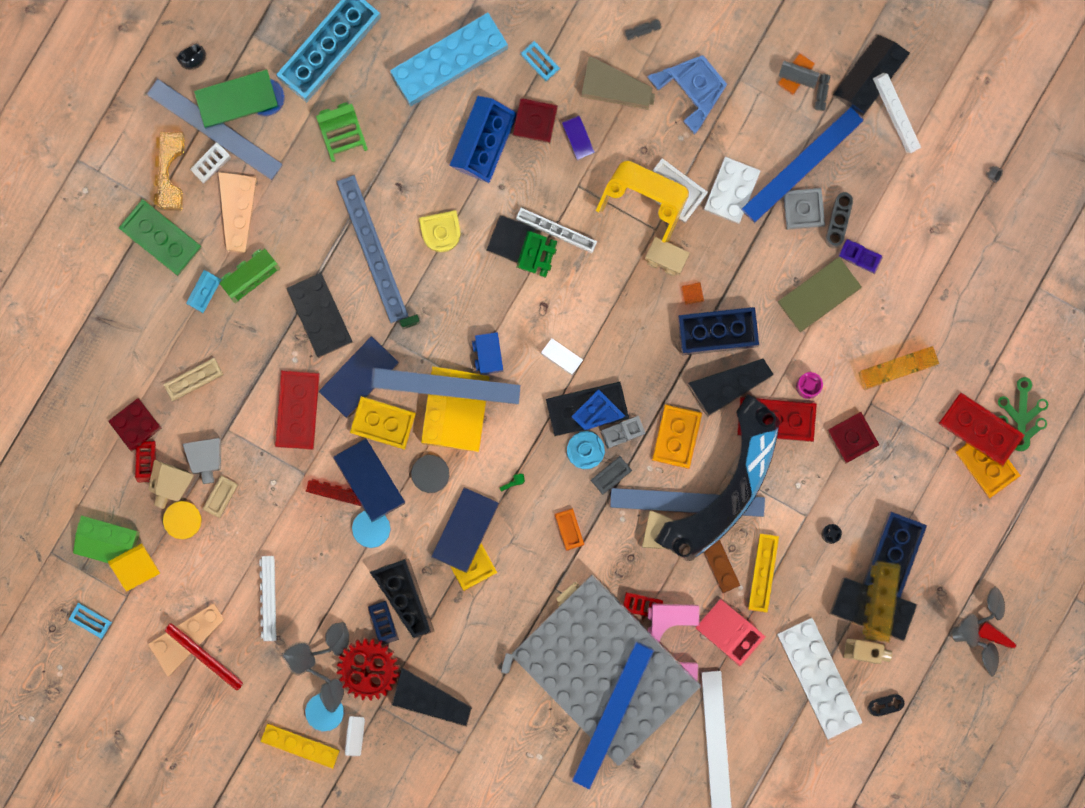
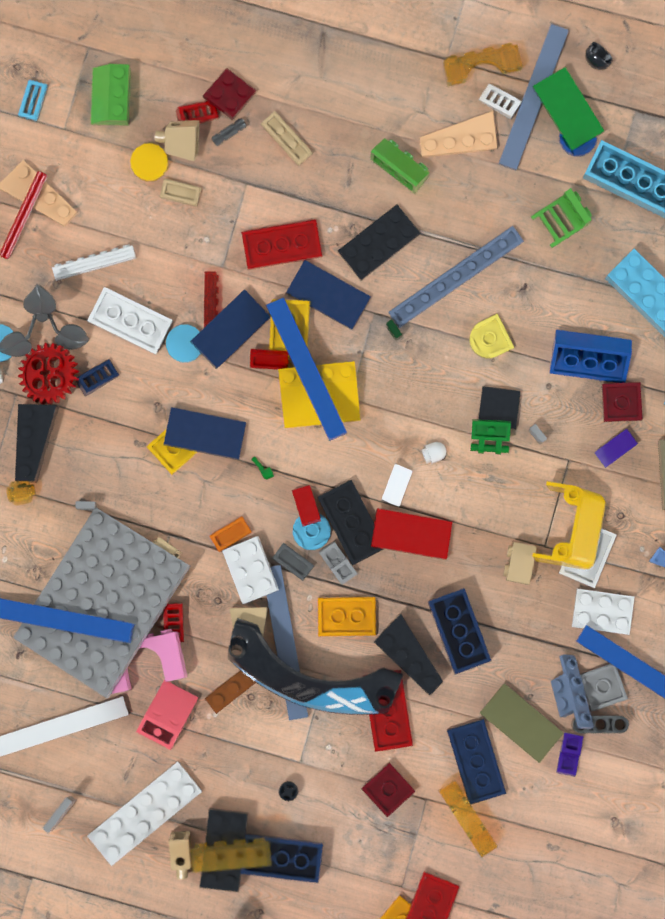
camera: 80 degrees right, 0 degrees up
yellow tile [108,544,160,592] -> none
green tile [119,199,202,276] -> none
light grey torso [183,438,222,484] -> none
medium azure plate [186,270,221,313] -> none
black wedge [370,559,435,638] -> none
sand blue tile [371,368,521,404] -> none
dark grey tile [411,455,450,493] -> none
blue brick [472,332,504,375] -> none
white piece [516,208,597,253] -> none
blue wing [571,390,625,431] -> none
clear orange tile [681,282,704,305] -> none
yellow plate [748,533,779,613] -> none
dark pink wheel [796,372,823,399] -> none
black beam [868,694,905,717] -> none
none -> clear yellow head [6,481,36,506]
none -> light grey tile [43,796,76,833]
none -> white plate [87,287,173,355]
none -> dark grey axle [212,118,246,146]
none -> white plate [222,536,279,604]
none -> red tile [250,349,289,370]
none -> blue tile [266,297,347,441]
none -> red tile [292,485,321,527]
none -> red tile [371,508,453,560]
none -> white piece [421,442,447,464]
none -> dark blue tile [447,719,506,805]
none -> light grey tile [529,424,547,444]
none -> sand blue bracket [551,654,594,729]

